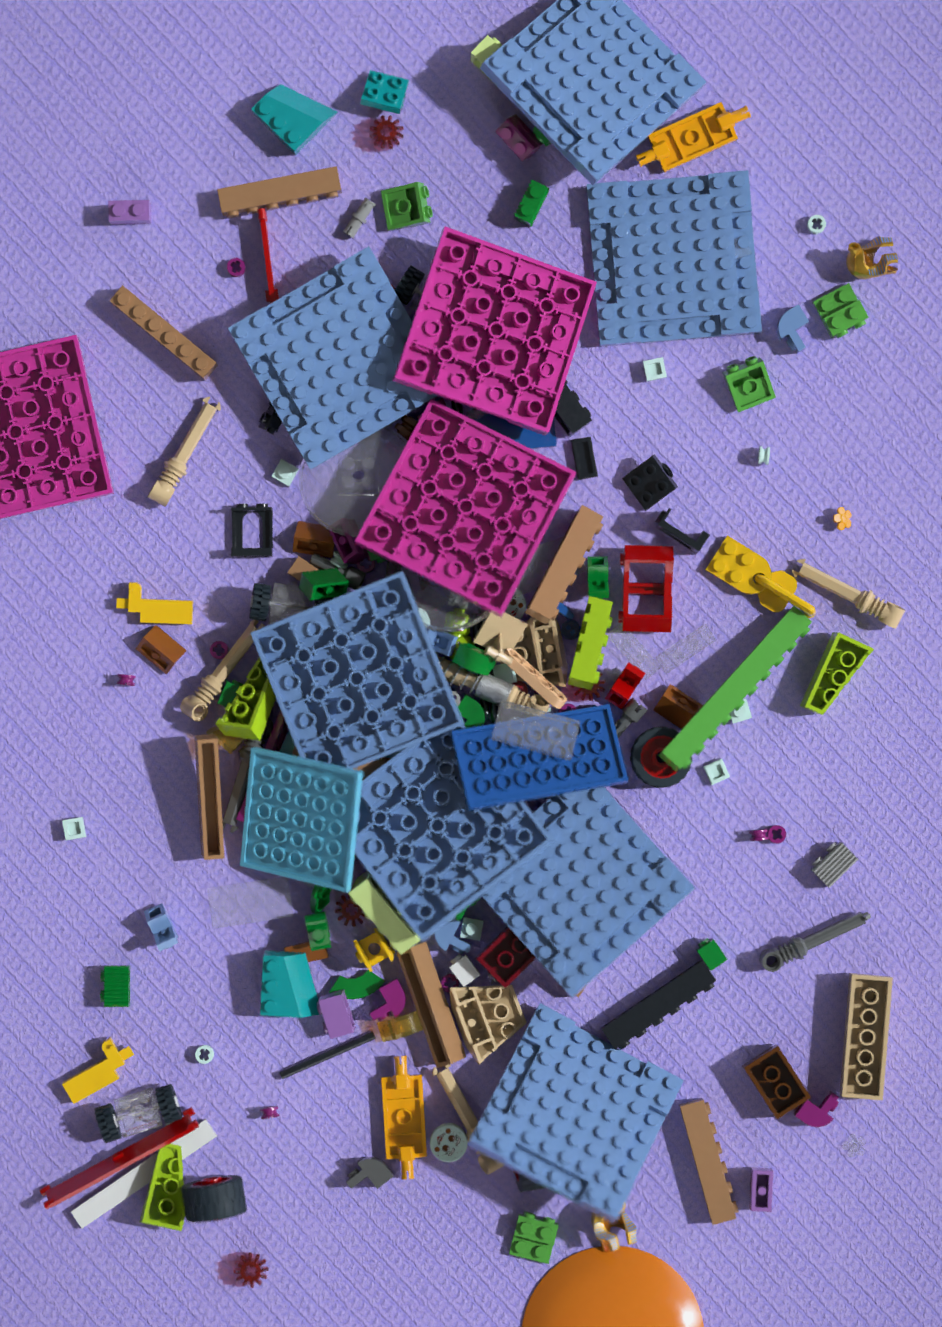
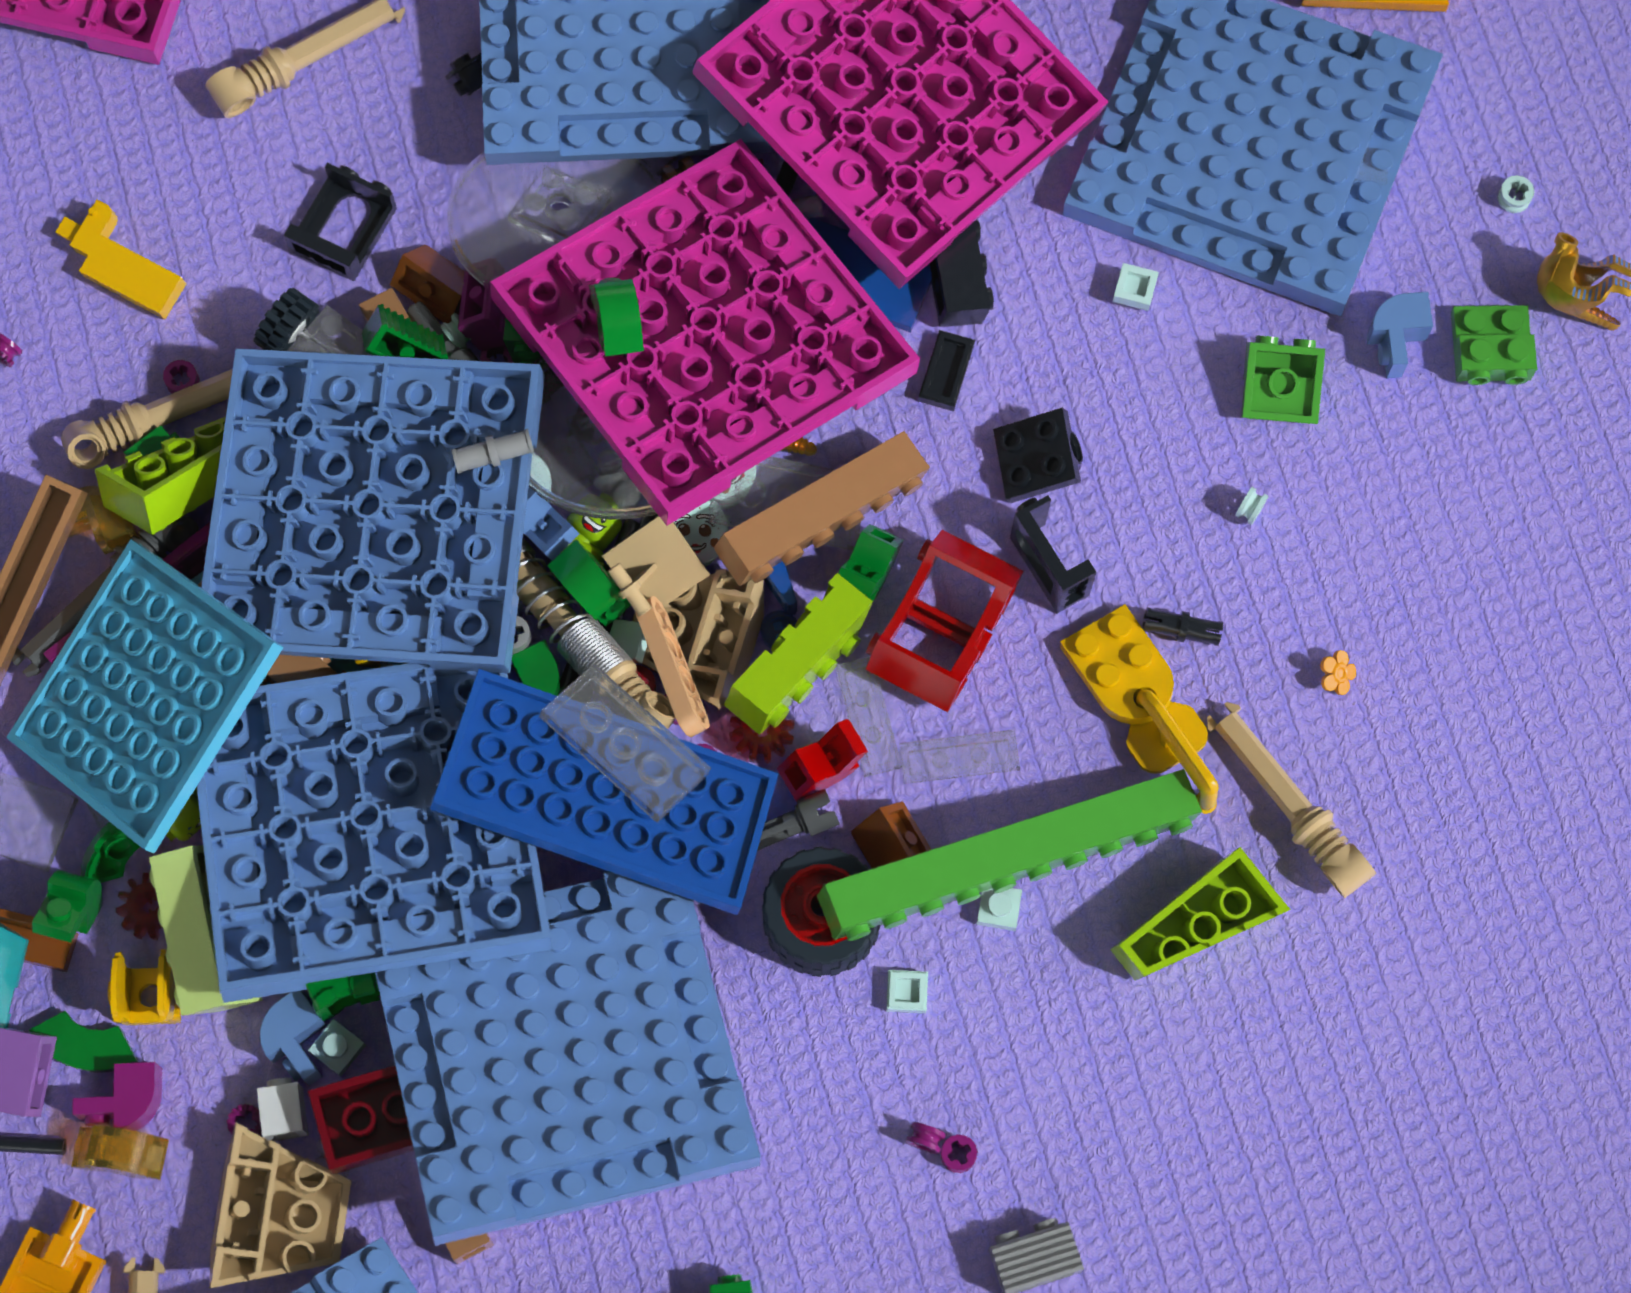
camera: 25 degrees right, 15 degrees down
dark orange panel [136,625,186,675] -> none
light aqua plate [271,459,299,487] -> none
medium nougat brick [396,942,466,1068] -> none
none -> light grey pin [451,429,534,474]
none -> green brick [589,278,644,357]
none -> black pin [1142,607,1223,646]

